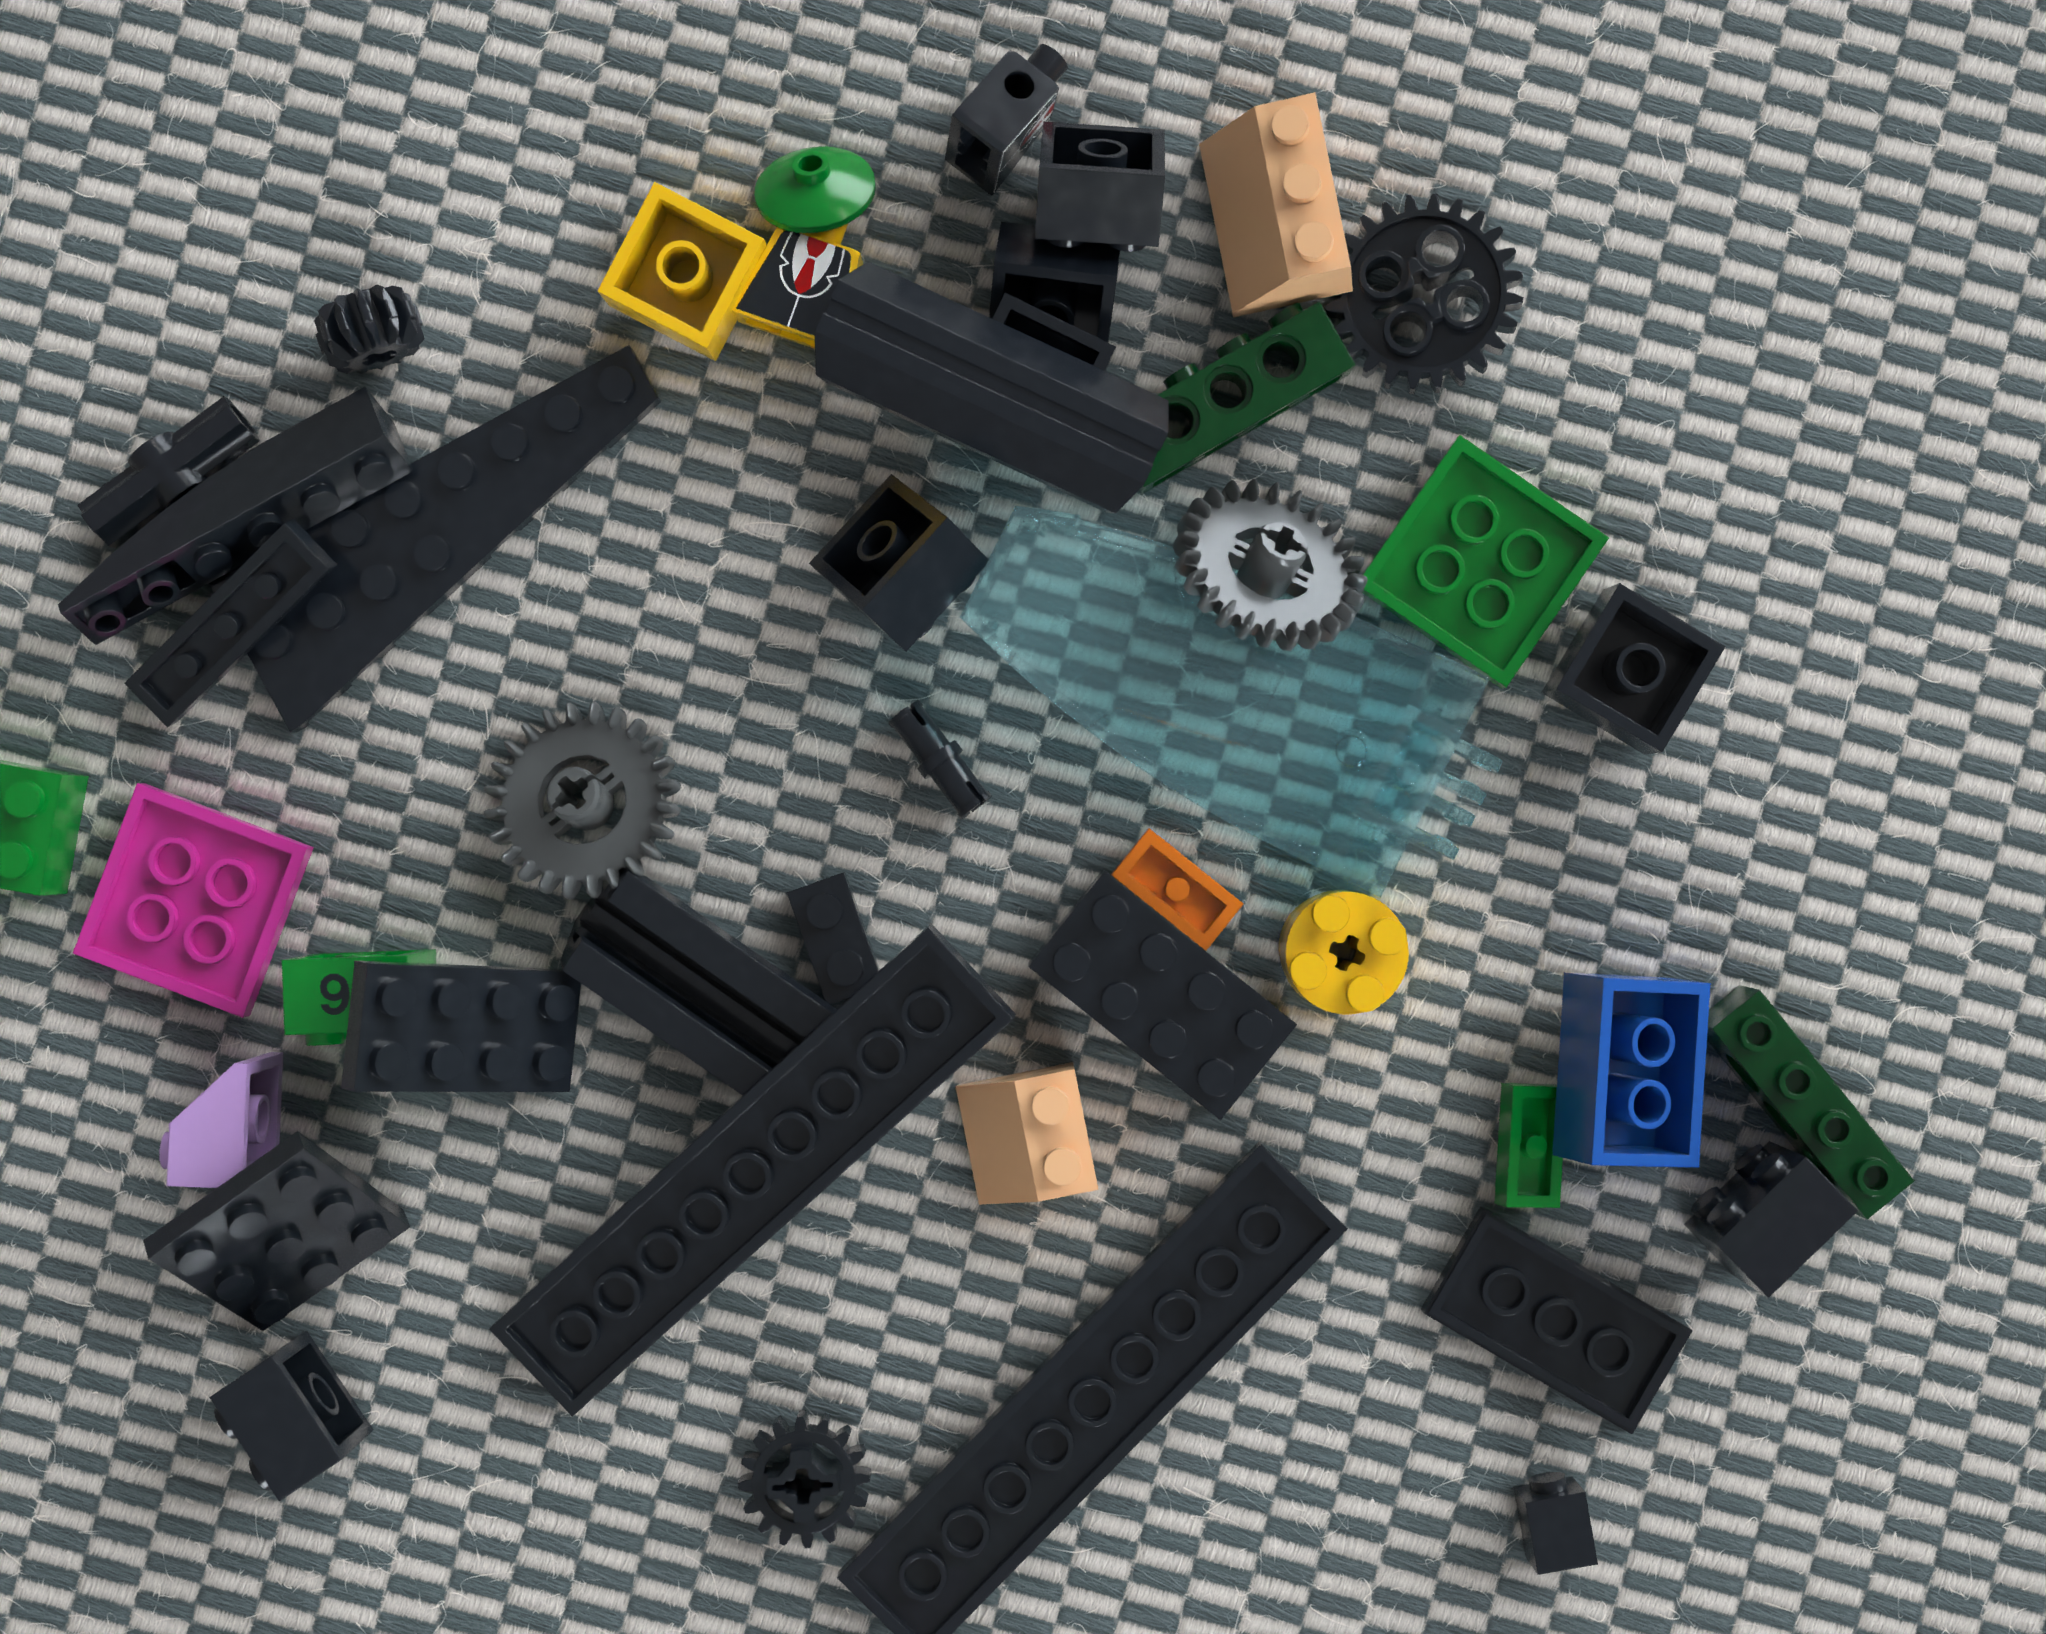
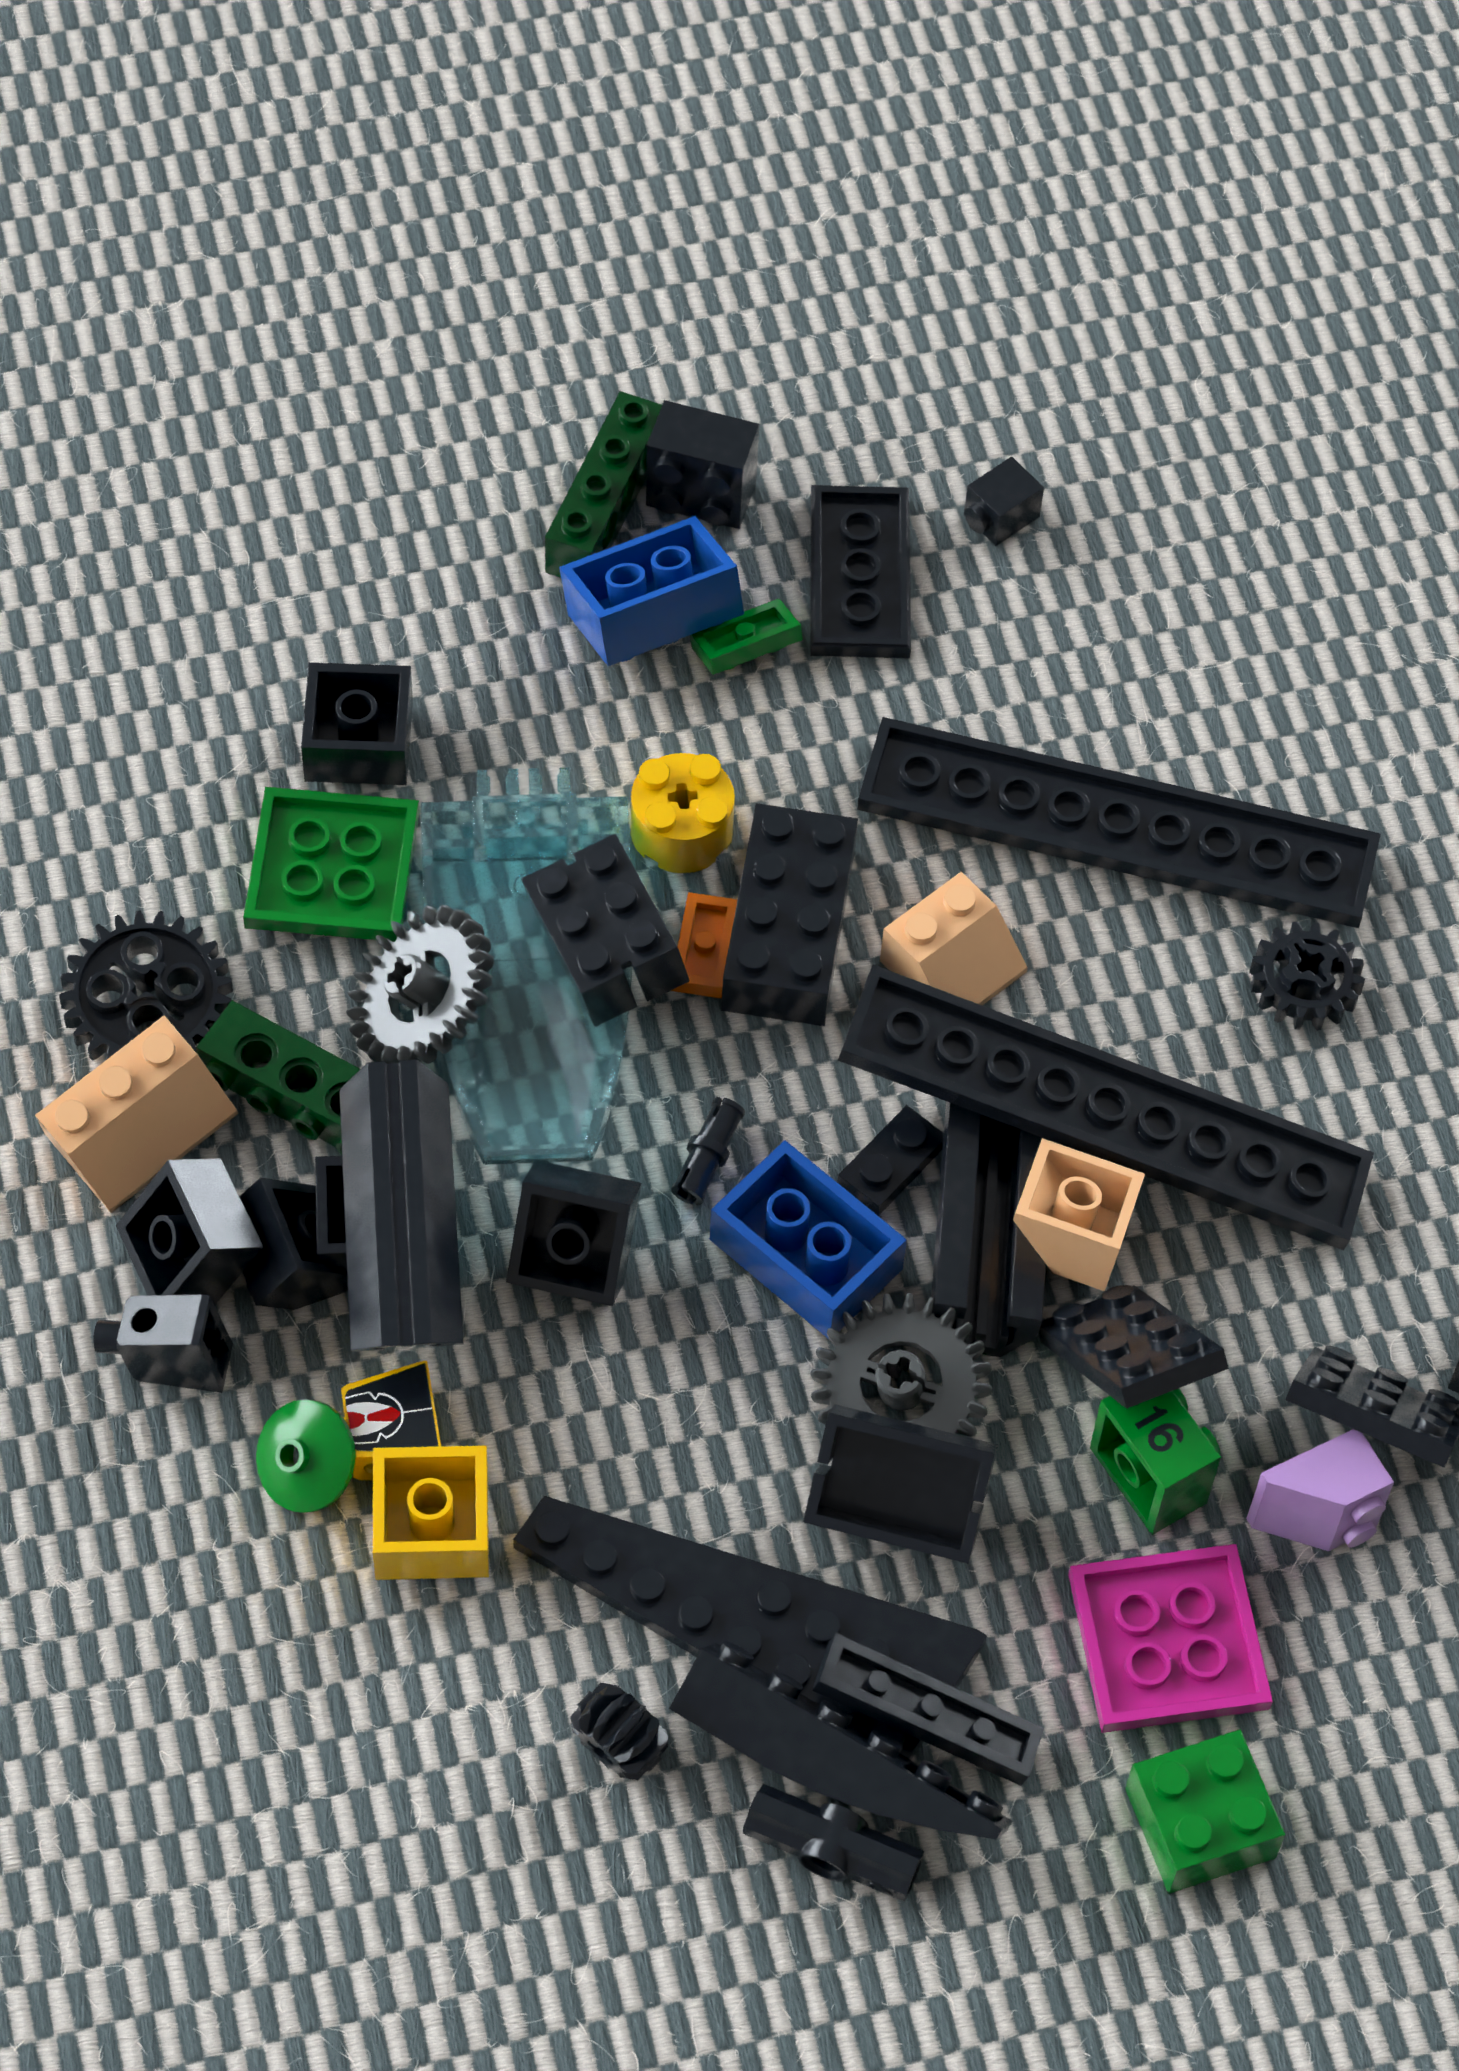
camera: 120 degrees left, 30 degrees down
none -> black piece [521,833,690,1027]
none -> blue brick [709,1140,907,1338]
none -> black piece [803,1404,998,1564]
none -> light nougat slope [1013,1138,1145,1291]

